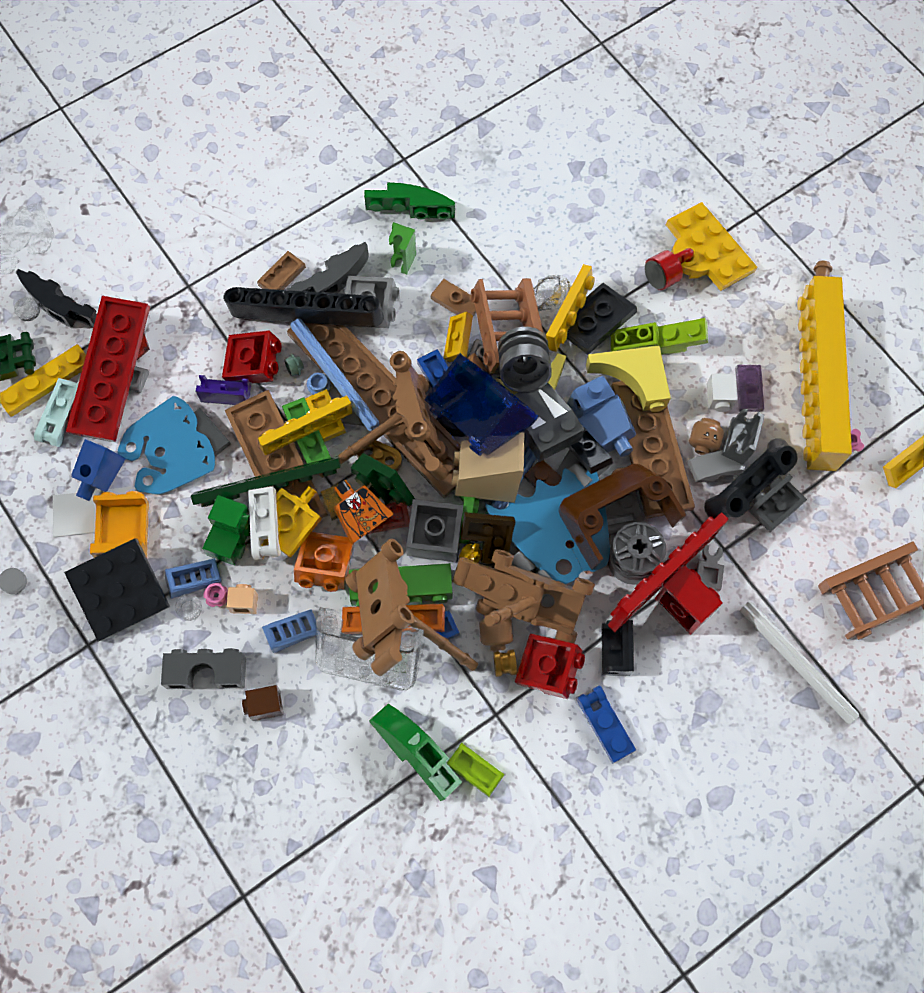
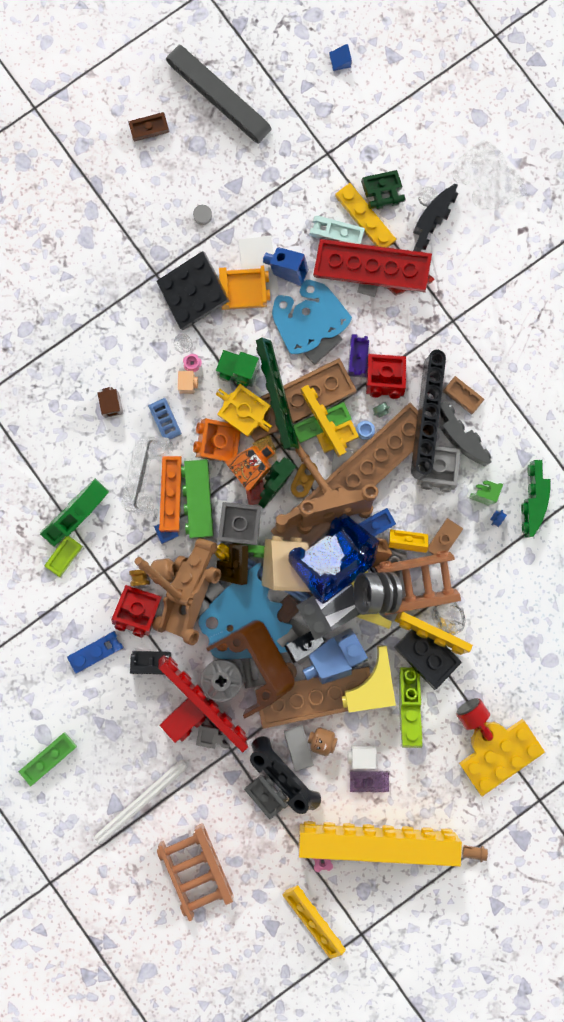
camera: 90 degrees right, 15 degrees up
dark grey arch [161,648,246,689] -> none
medium blue slope [165,558,222,598] -> none
white plate [248,486,281,560] -> none
light blue axle [290,318,379,431] -> none
medium nougat piece [345,539,478,676] -> none
dark grey hinge [721,409,765,465] -> none
none -> bright green plate [18,732,77,787]
none -> blue plate [490,510,507,528]

